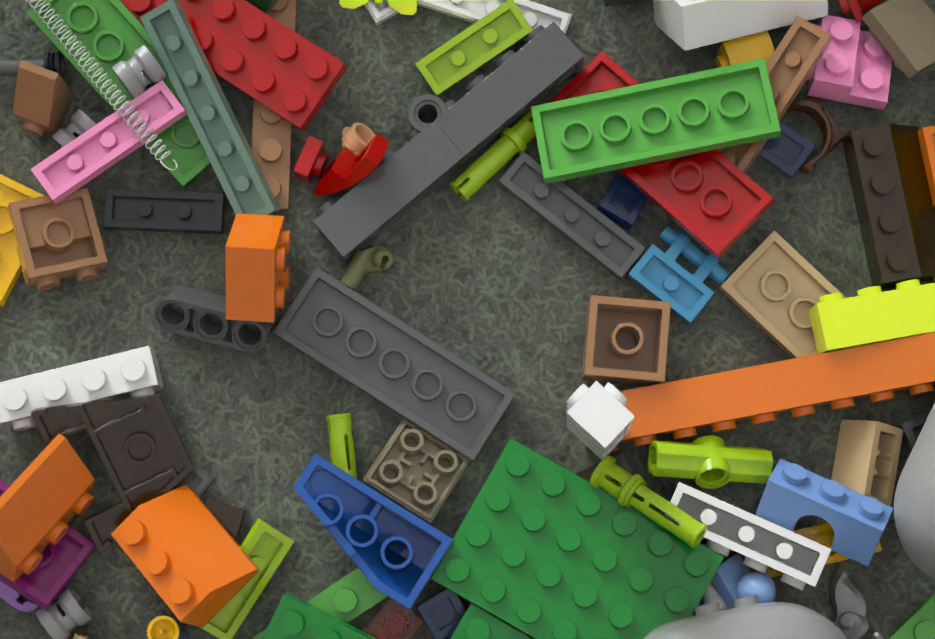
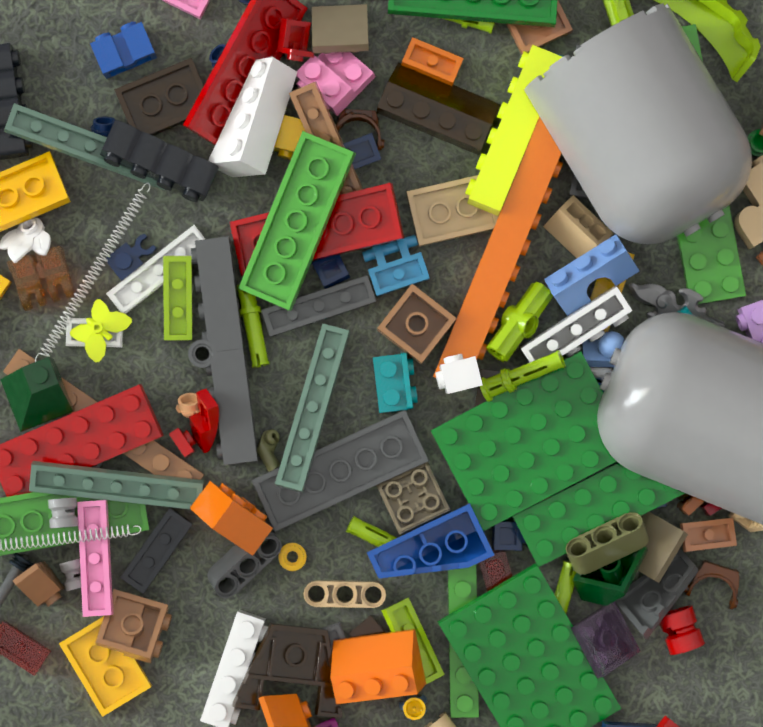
camera: 60 degrees left, 5 degrees up
none -> sand green plate [275,323,350,493]
none -> yellow plate [278,543,307,571]
none -> tan beam [304,580,386,608]
none -> teal bracket [373,353,418,413]

